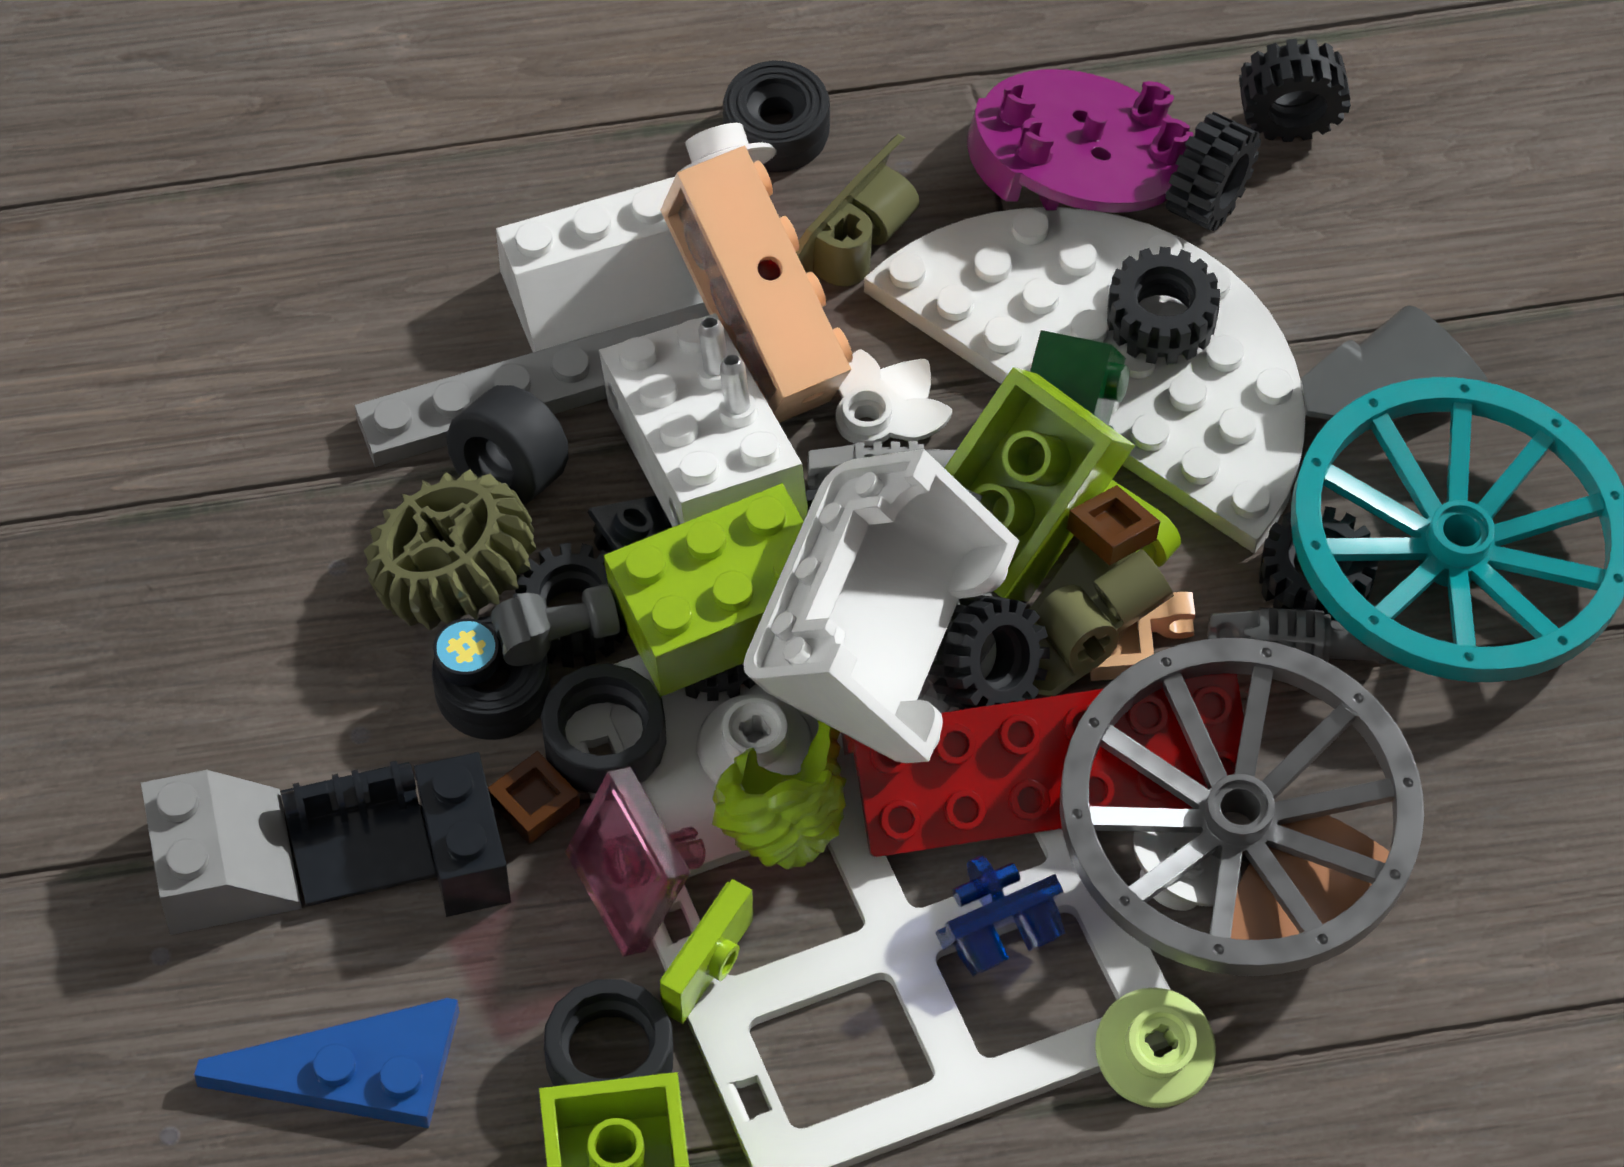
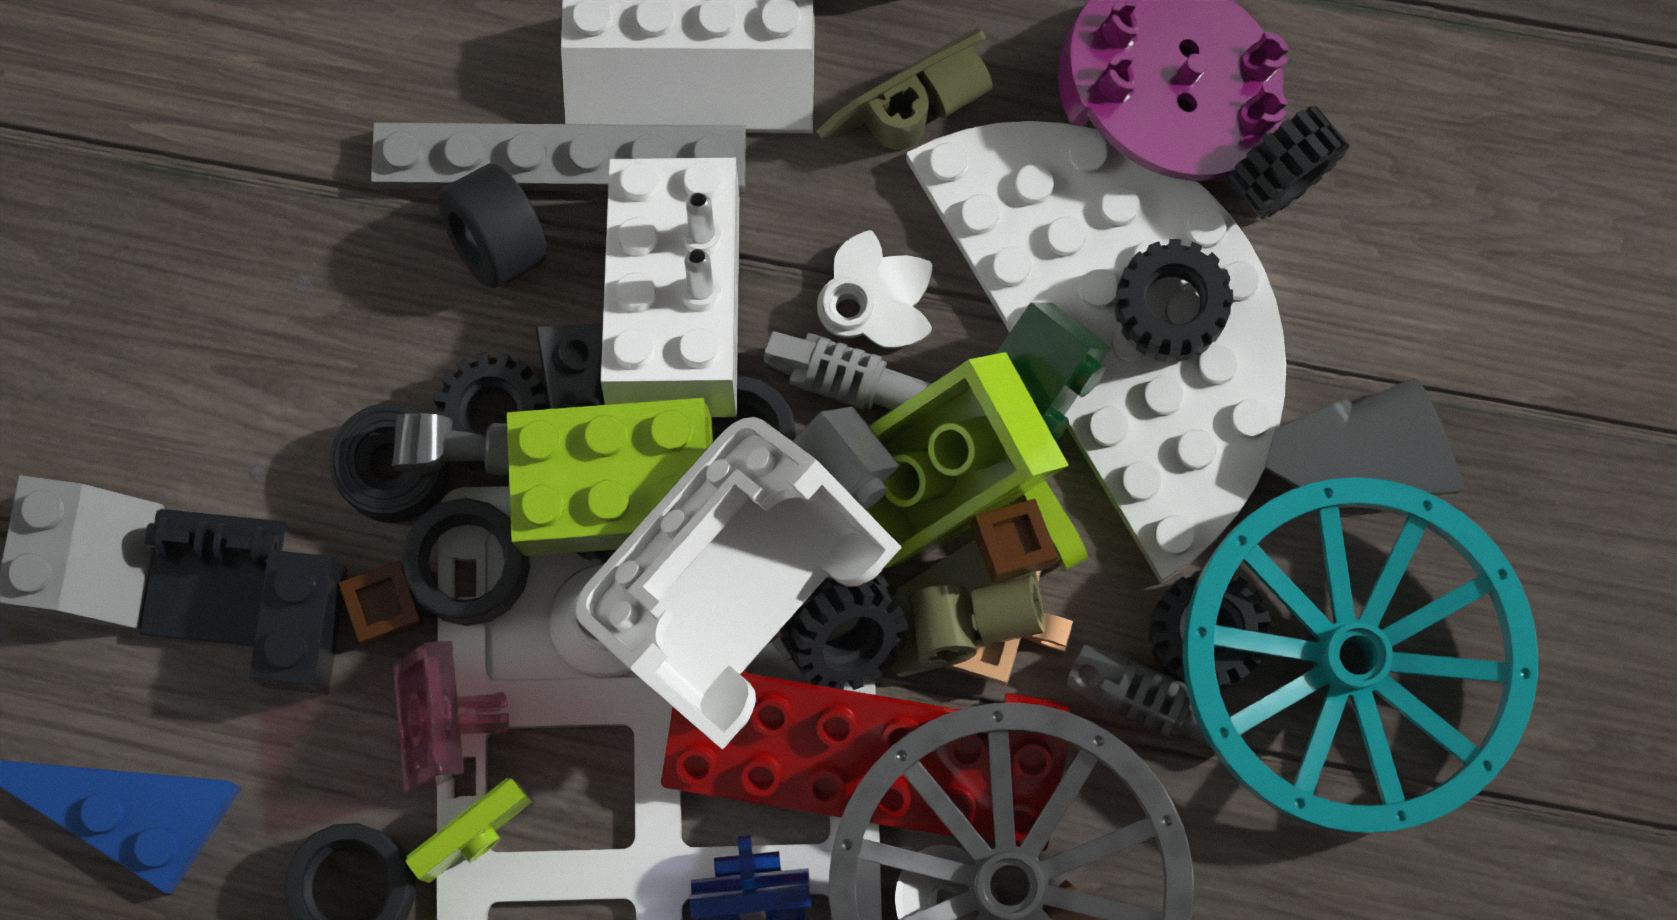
camera: 25 degrees right, 20 degrees up
olive gear [364,470,537,630] -> none
tile [433,618,500,686] -> none
light nougat brick [660,145,853,423] -> none
lime hair [712,720,847,869] -> none
black tyre [1239,38,1351,142] -> none

